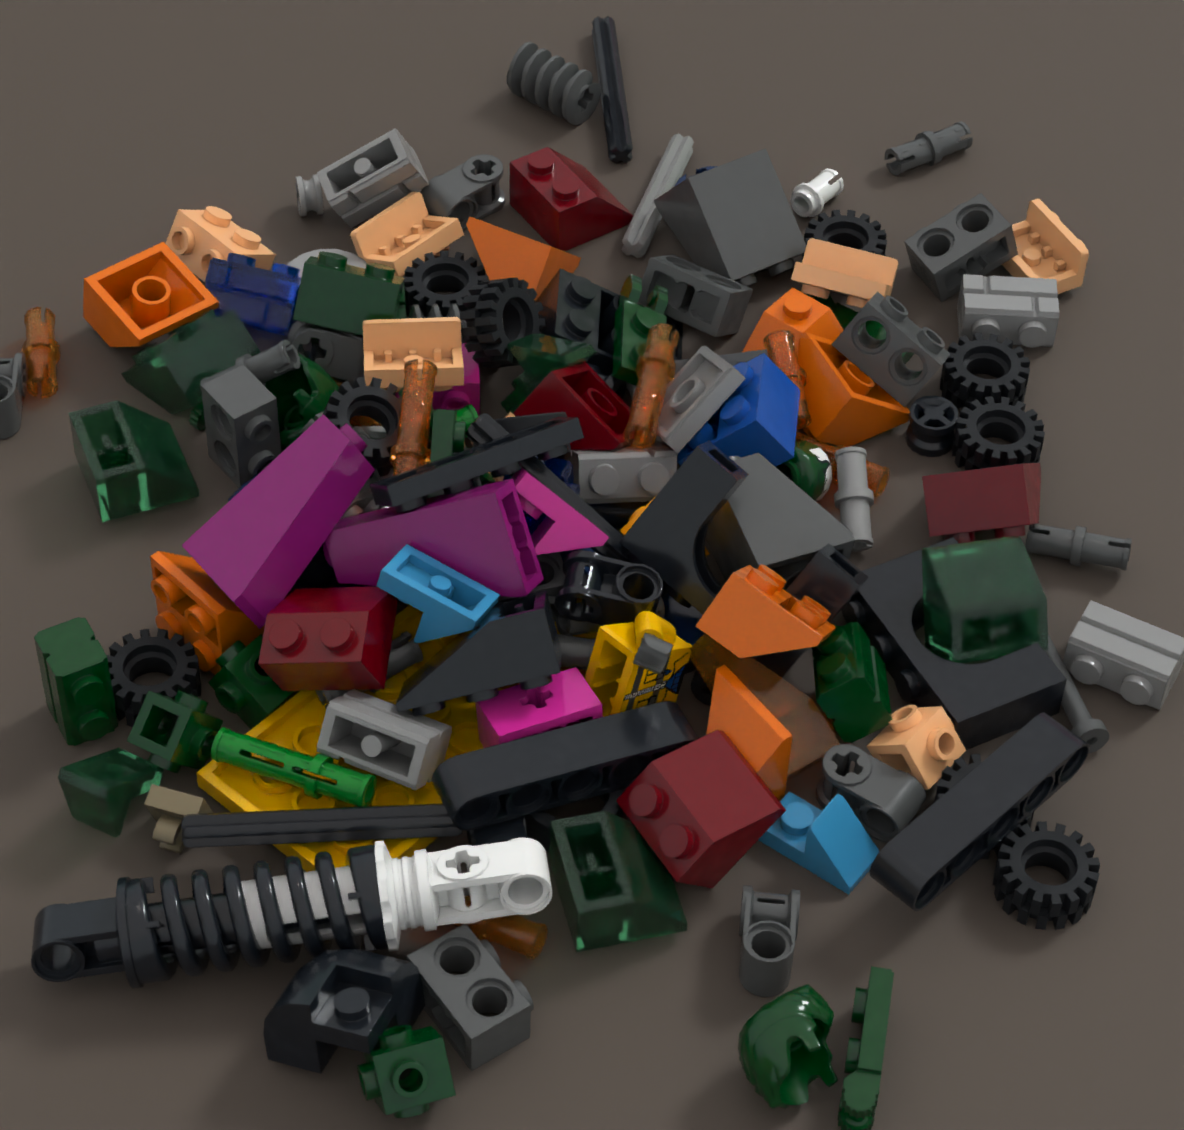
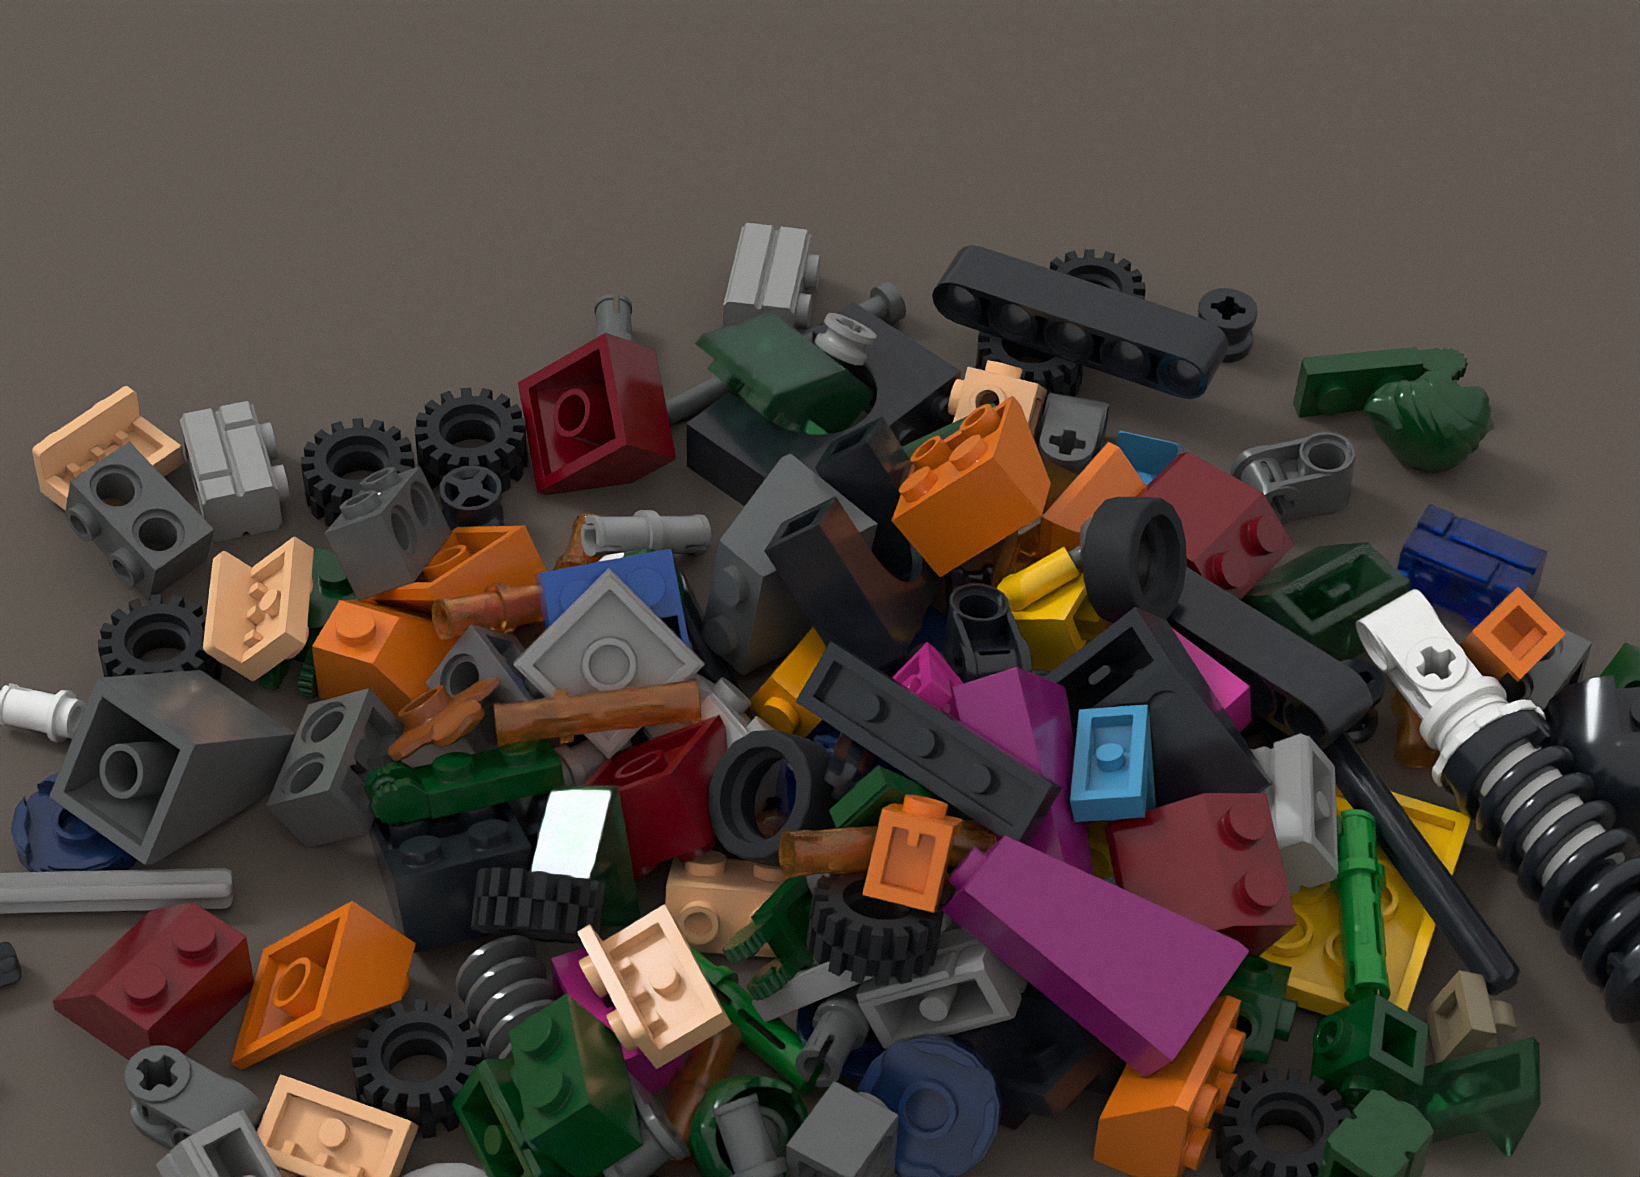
camera: 110 degrees left, 0 degrees up
none -> dark orange plate [388,676,501,761]
none -> light grey bush [814,313,877,365]
none -> orange bracket [863,794,963,913]
none -> black tyre [1083,497,1187,623]
none -> black wheel [1197,288,1258,363]
none -> clear blue brick [1393,504,1548,627]
none -> orange brick [1459,587,1566,682]

